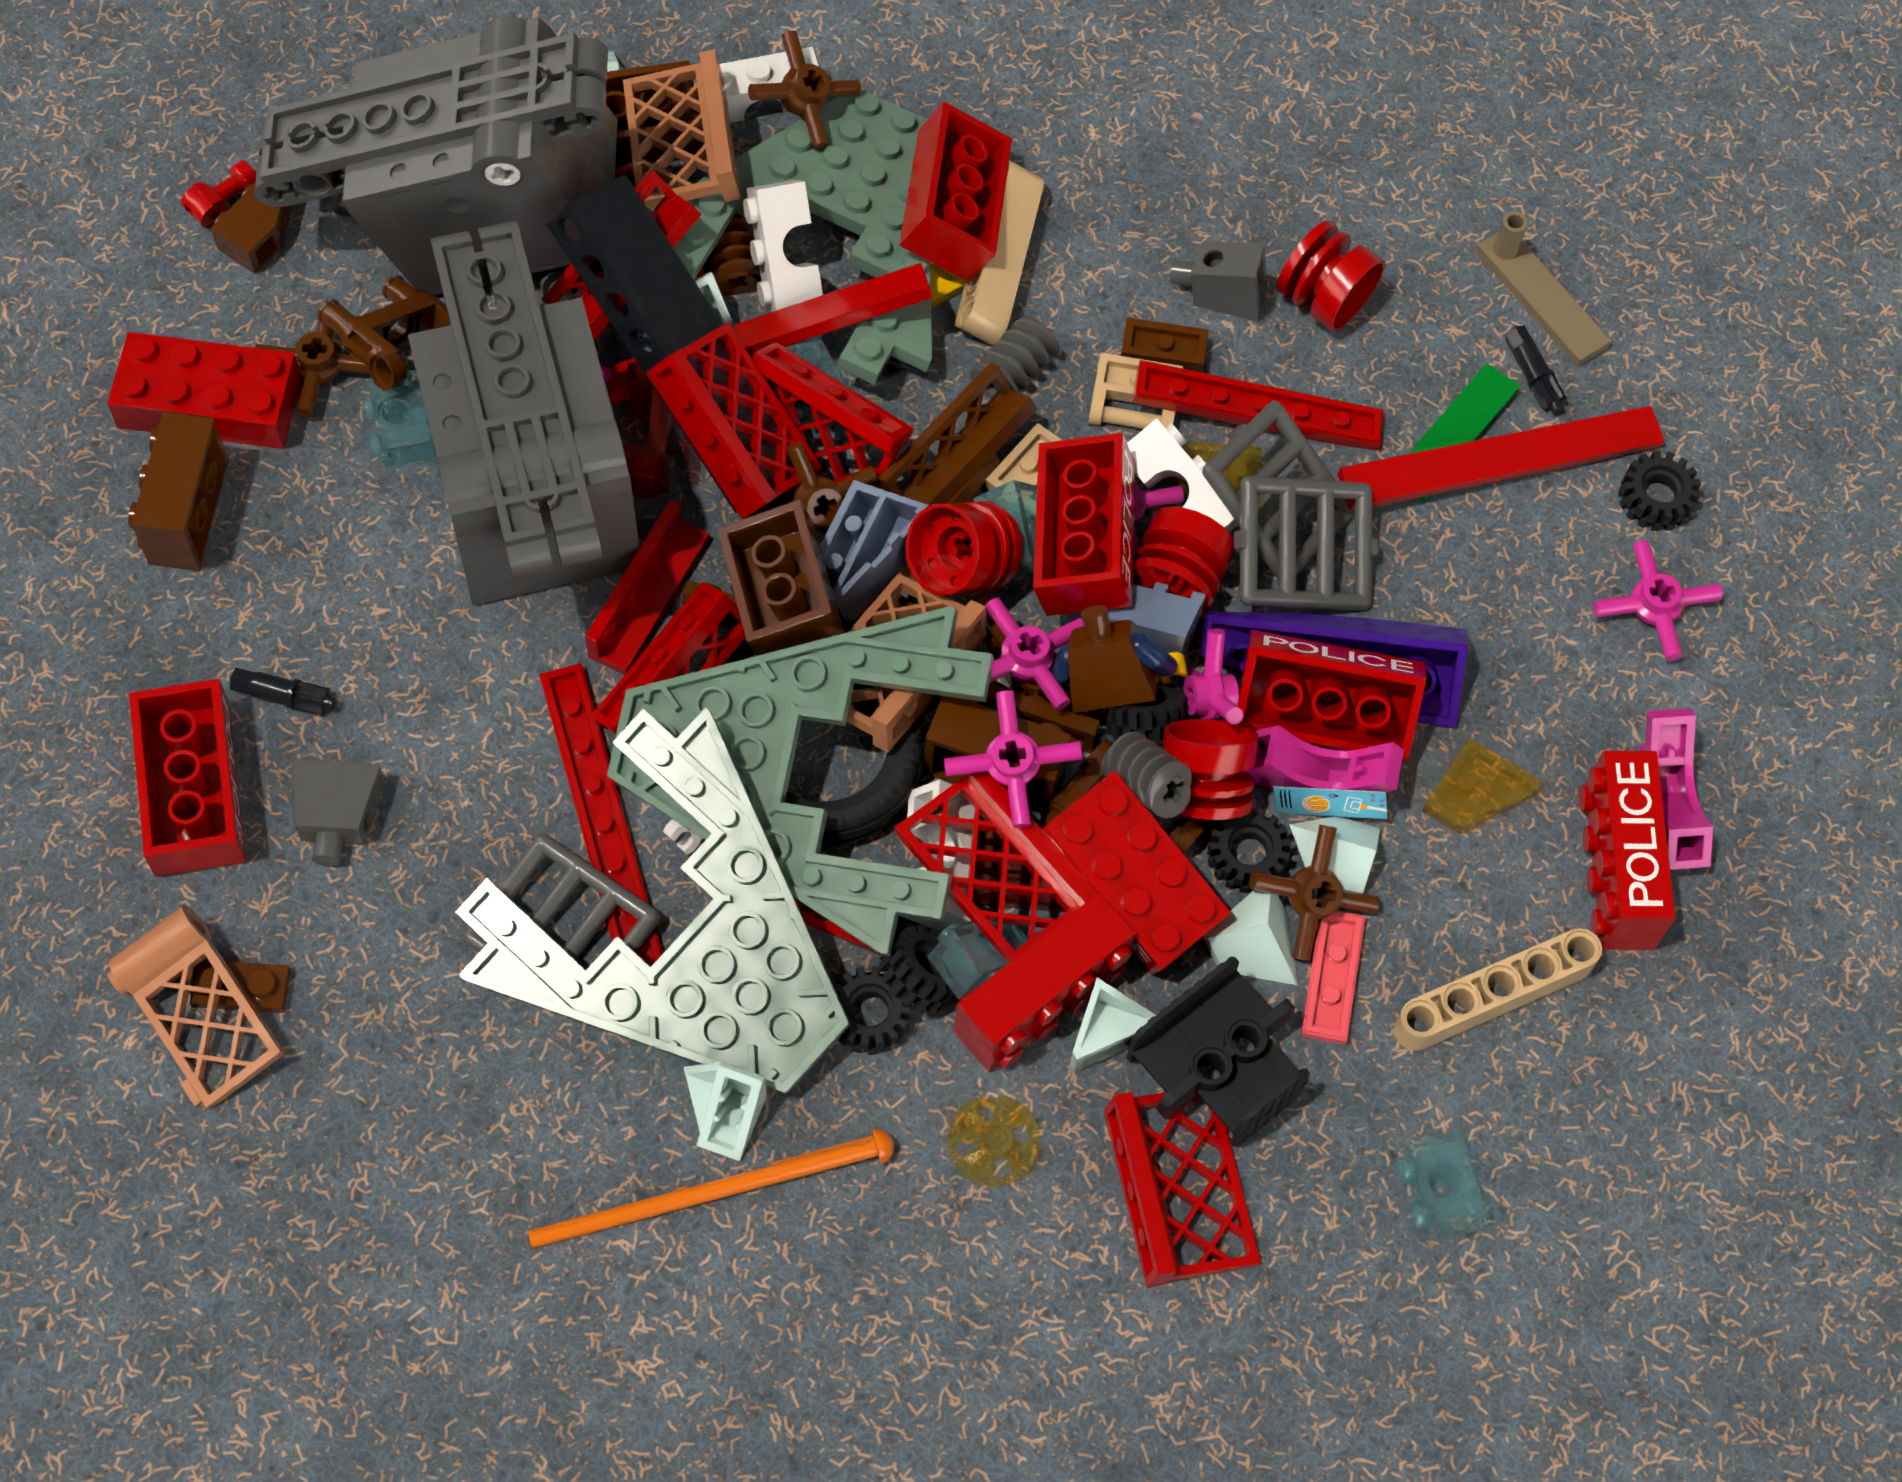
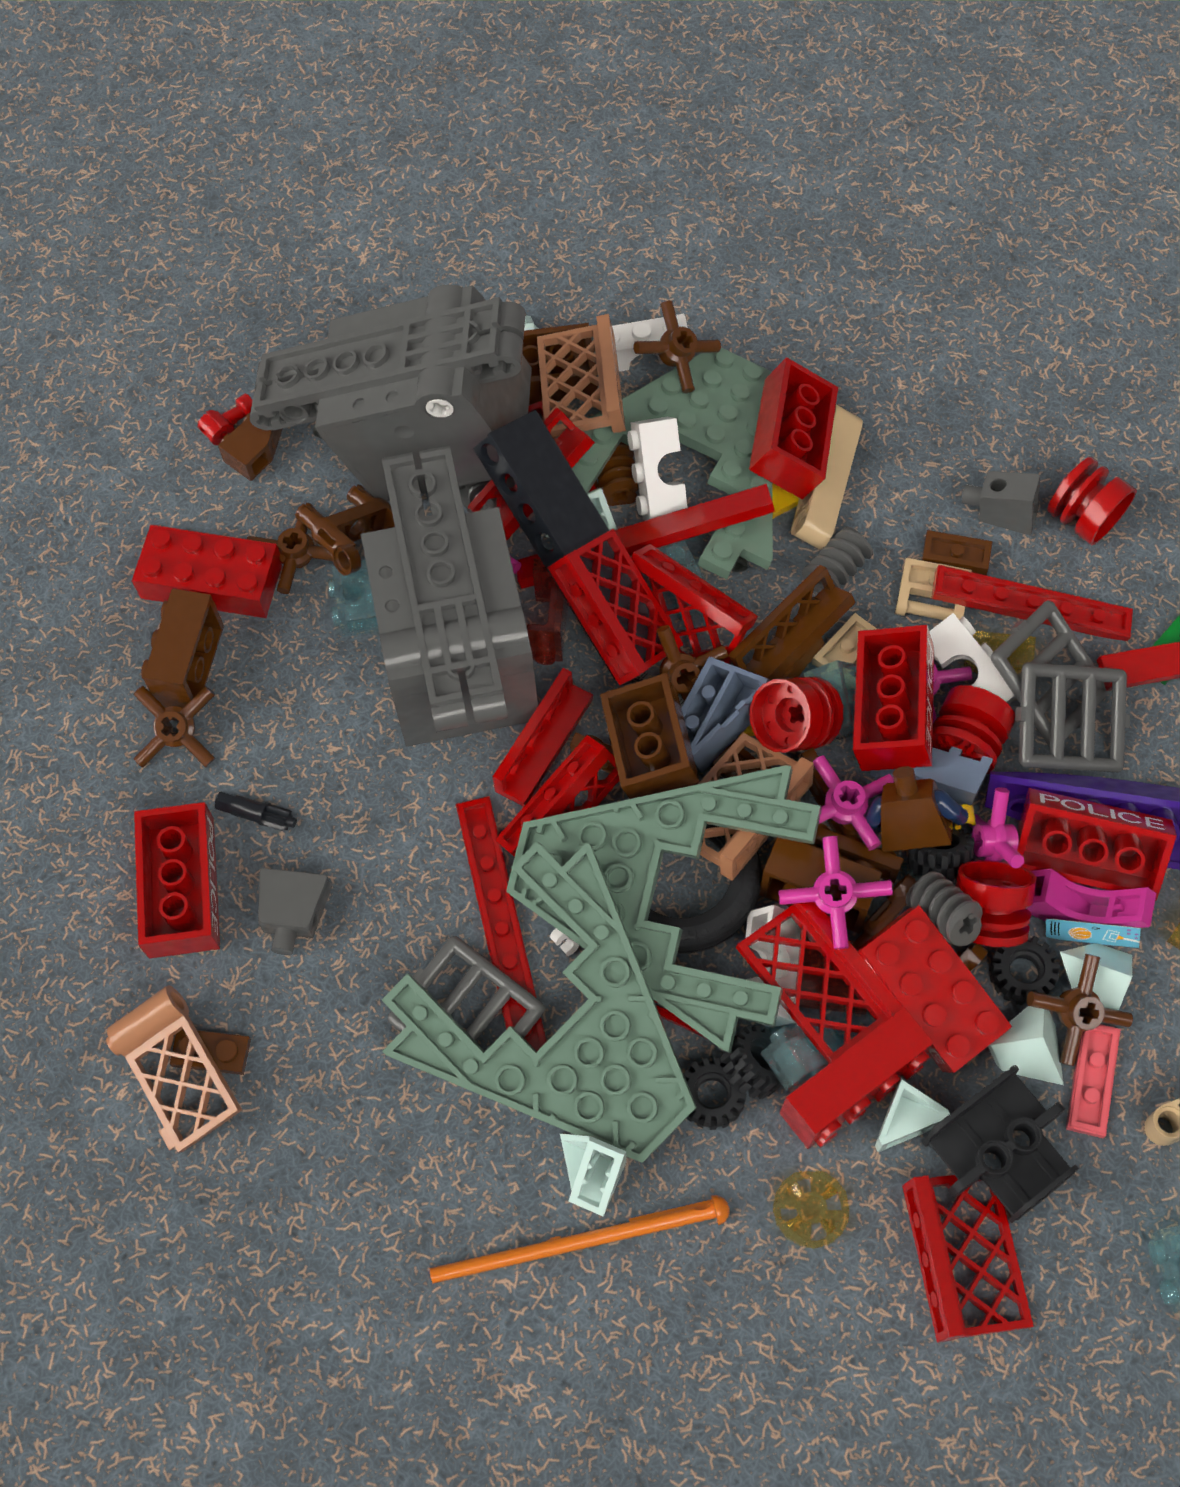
camera: 10 degrees right, 0 degrees up
none -> reddish brown bar [133,686,215,768]

